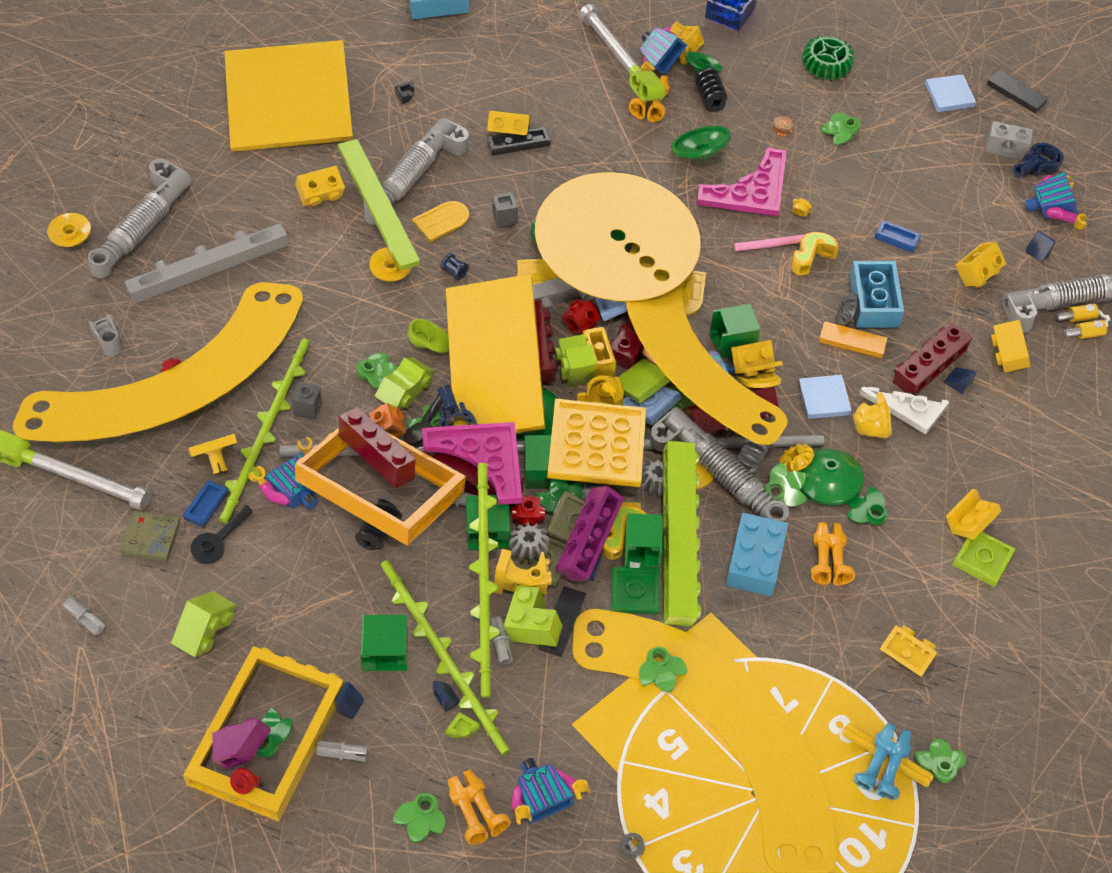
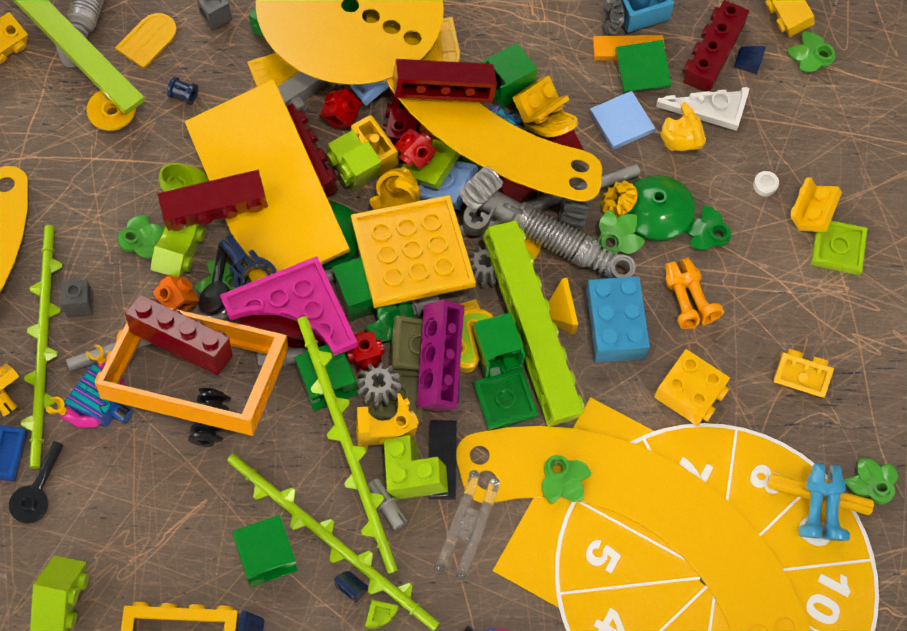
camera: 20 degrees left, 10 degrees up
none -> dark red brick [157,169,268,231]
none -> dark red brick [393,59,497,103]
none -> red brick [394,128,437,169]
none -> clear piece [435,470,500,580]
none -> light grey gear [459,167,503,210]
none -> yellow slope [549,278,578,335]
none -> green tile [615,40,671,94]
none -> yellow brick [654,349,730,426]
none -> white tile [753,171,779,197]
none -> bright green plate [787,31,835,72]

